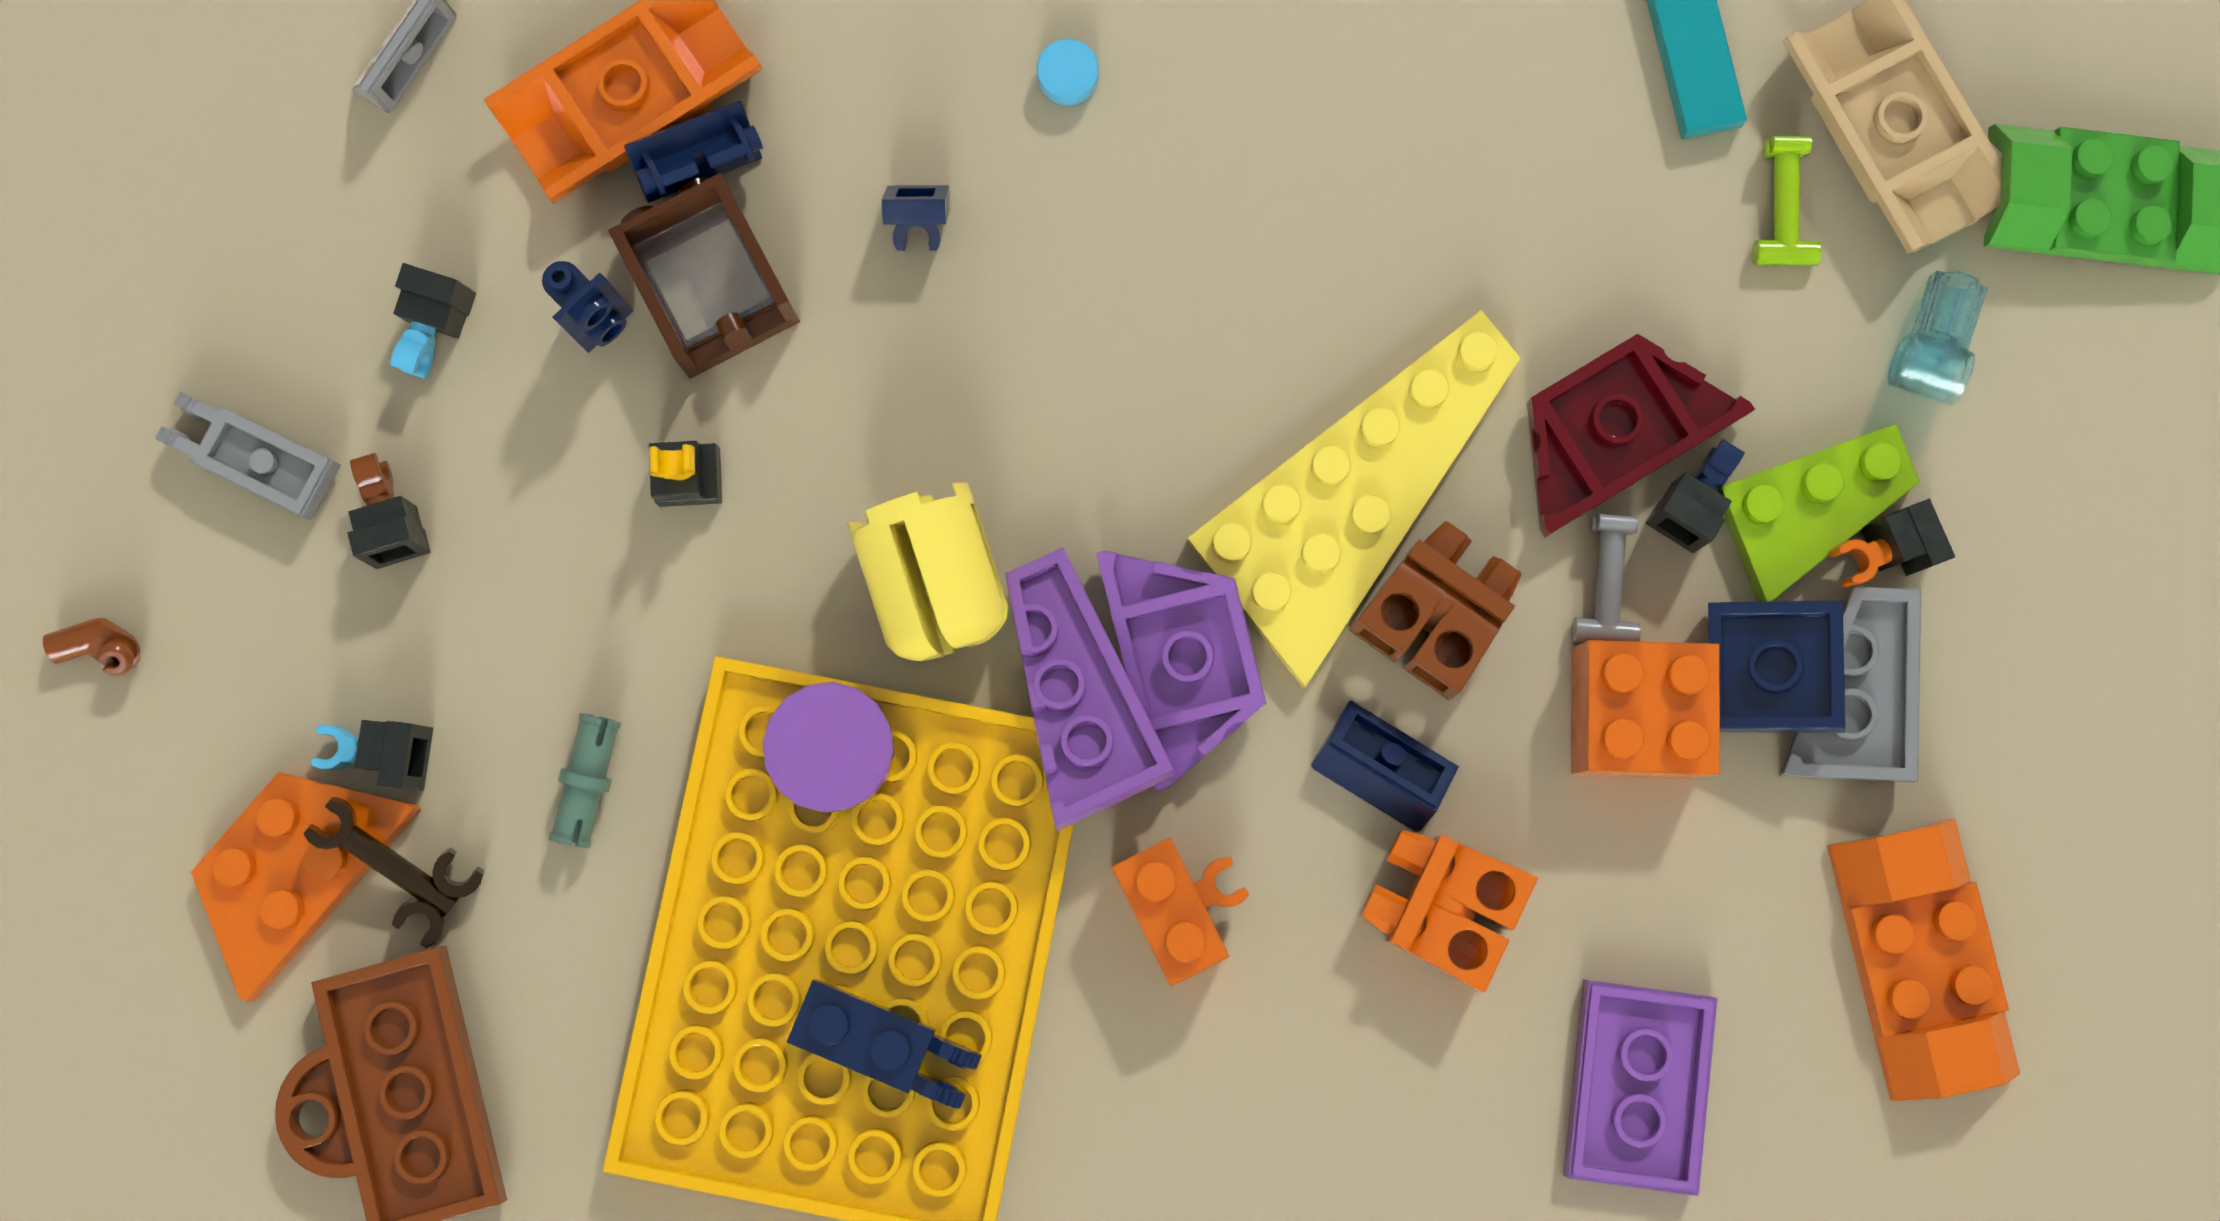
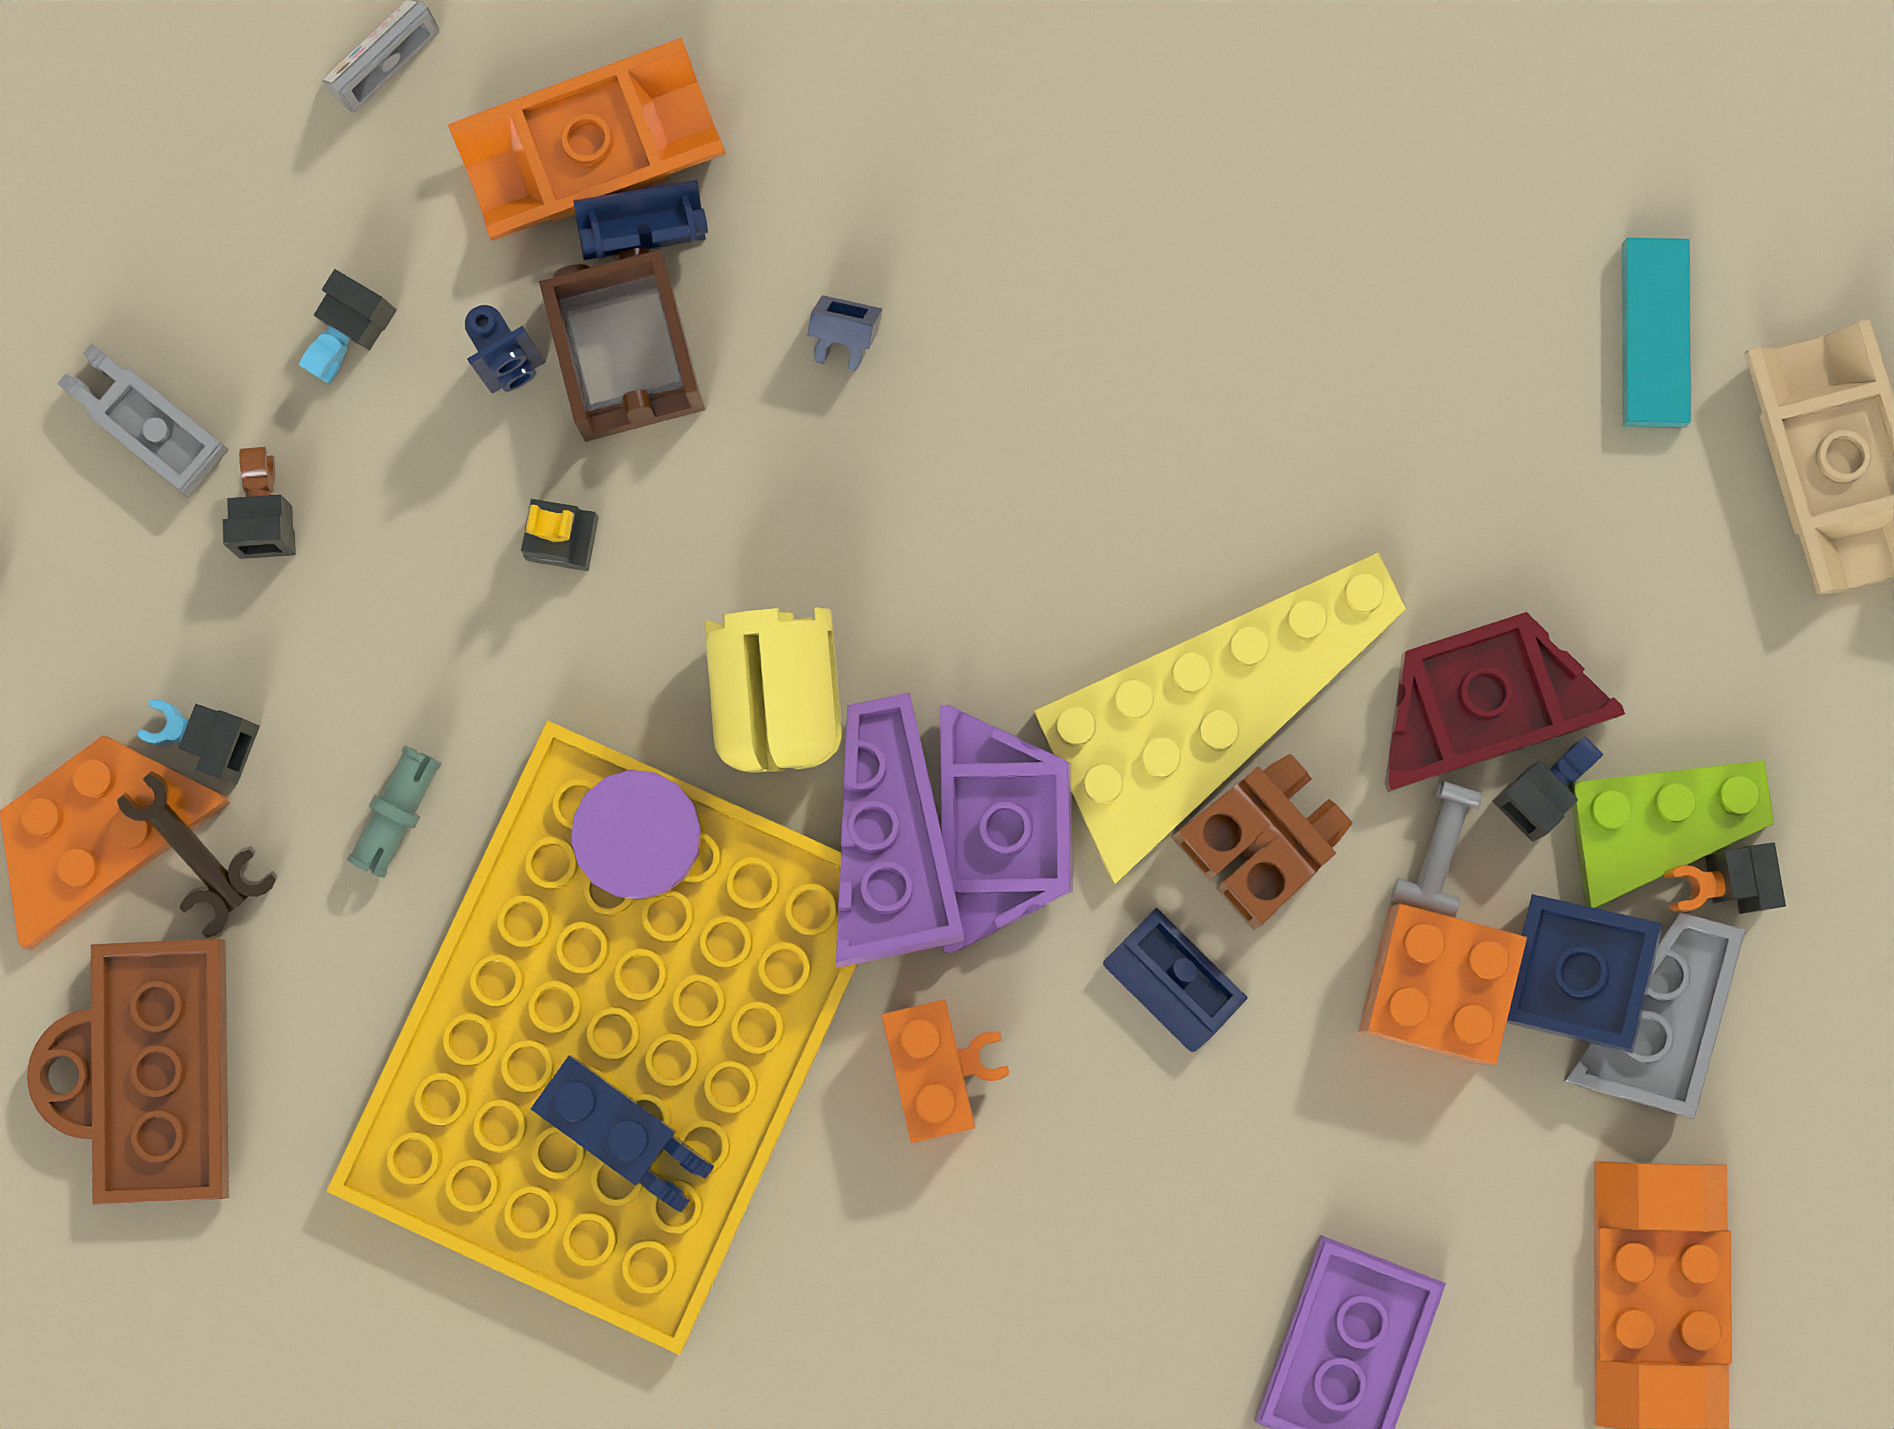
camera: 20 degrees right, 0 degrees up
medium azure tile [1037,39,1099,106] -> none
orange hips [1360,830,1539,993] -> none
lime piece [1752,136,1821,266] -> none
clear light blue piece [1888,271,1988,405] -> none

